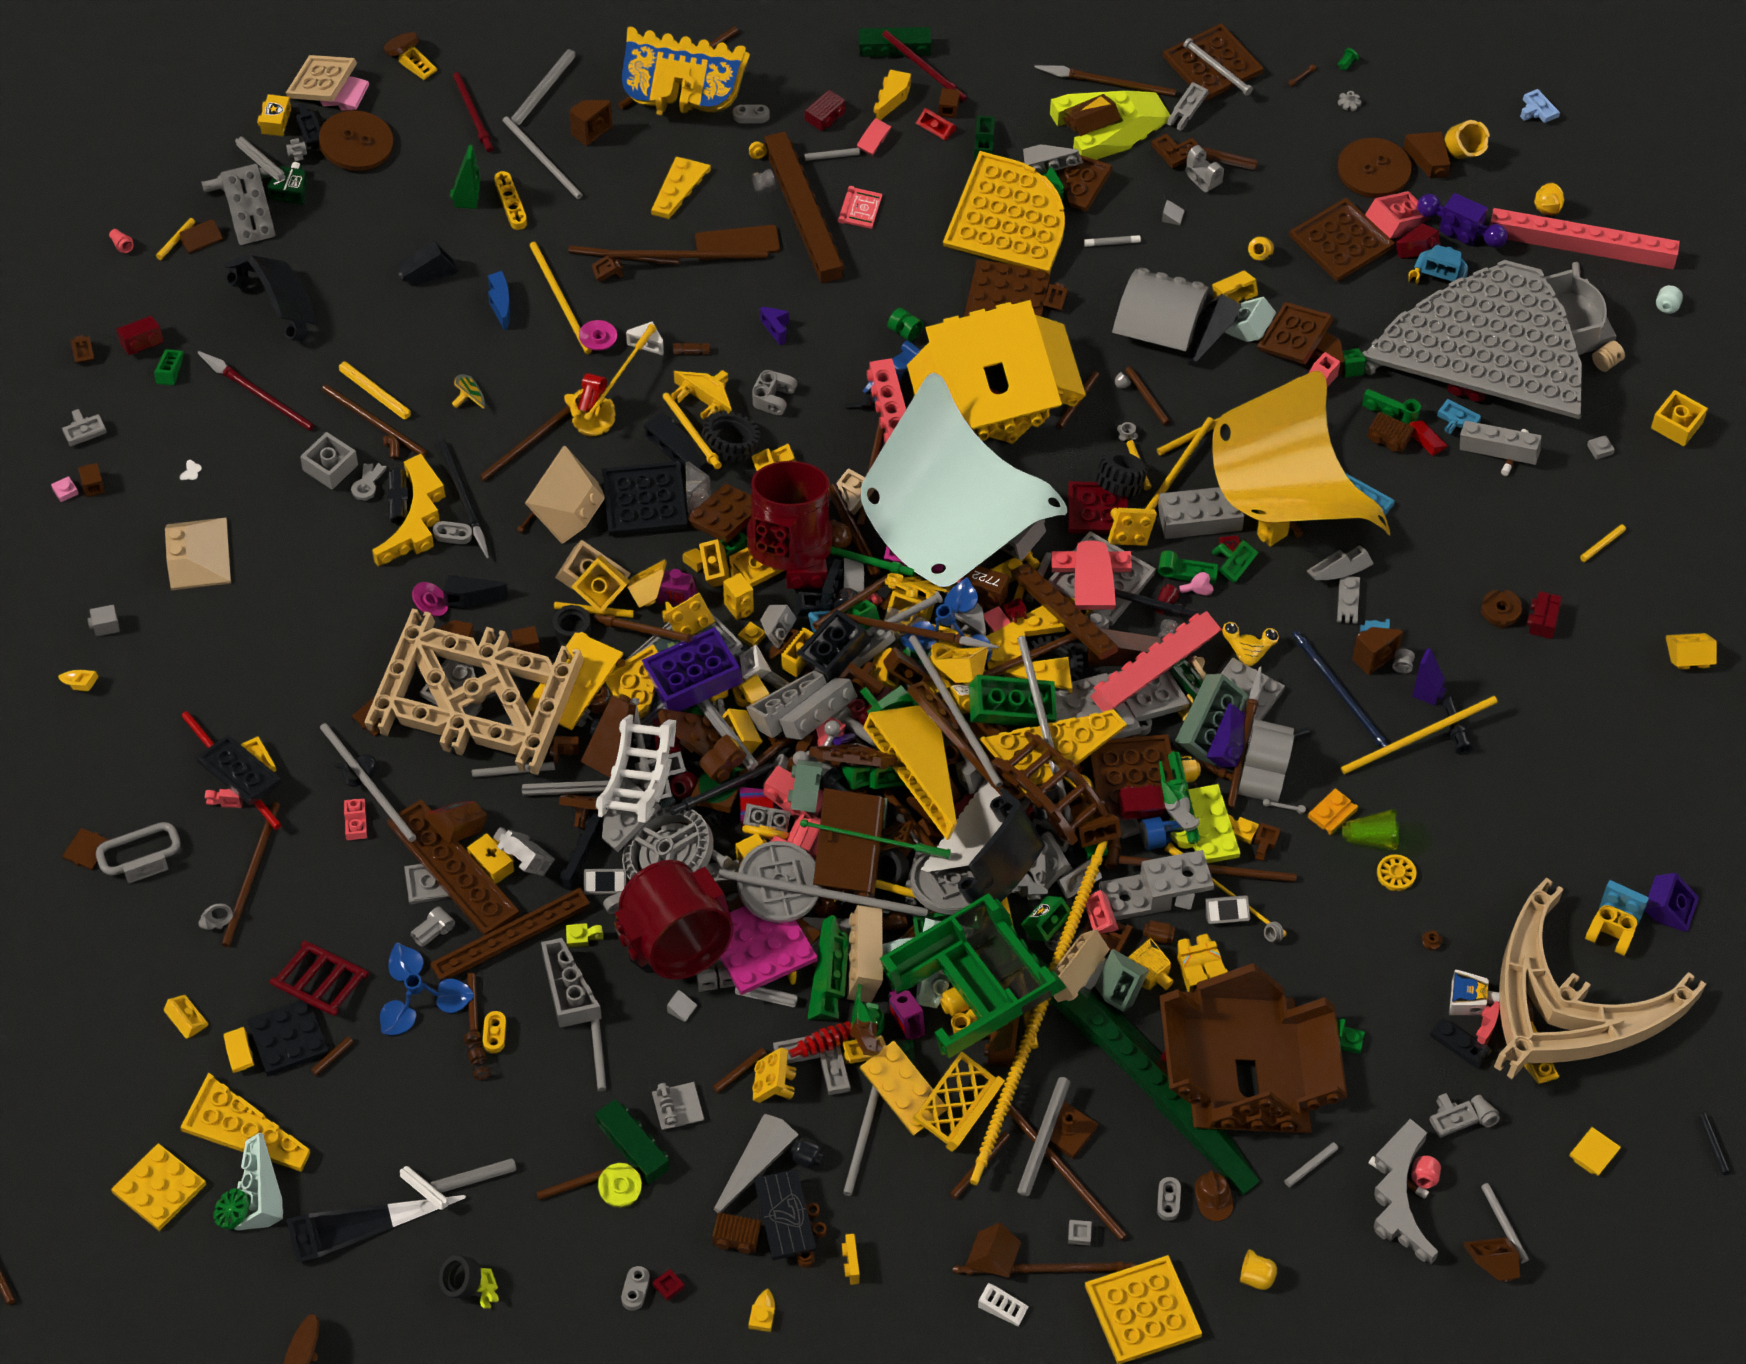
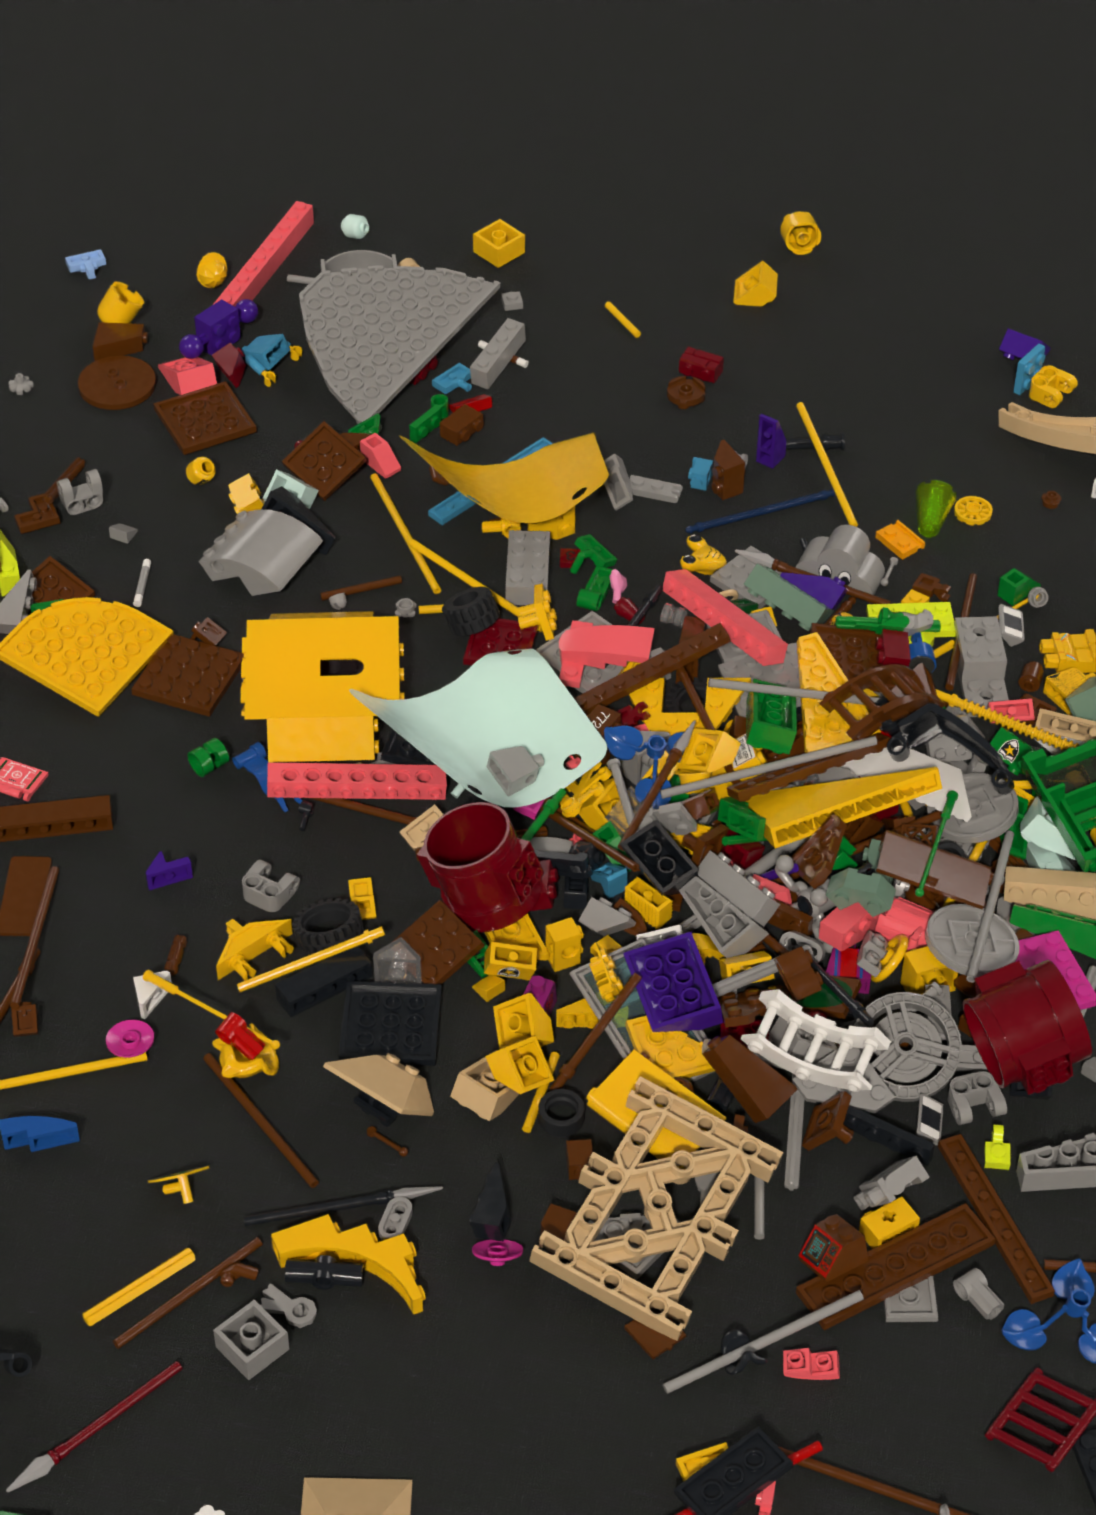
camera: 80 degrees left, 10 degrees down
none -> light grey torso [486,746,544,796]
none -> light grey plate [649,802,697,835]
none -> green slope [997,568,1041,606]

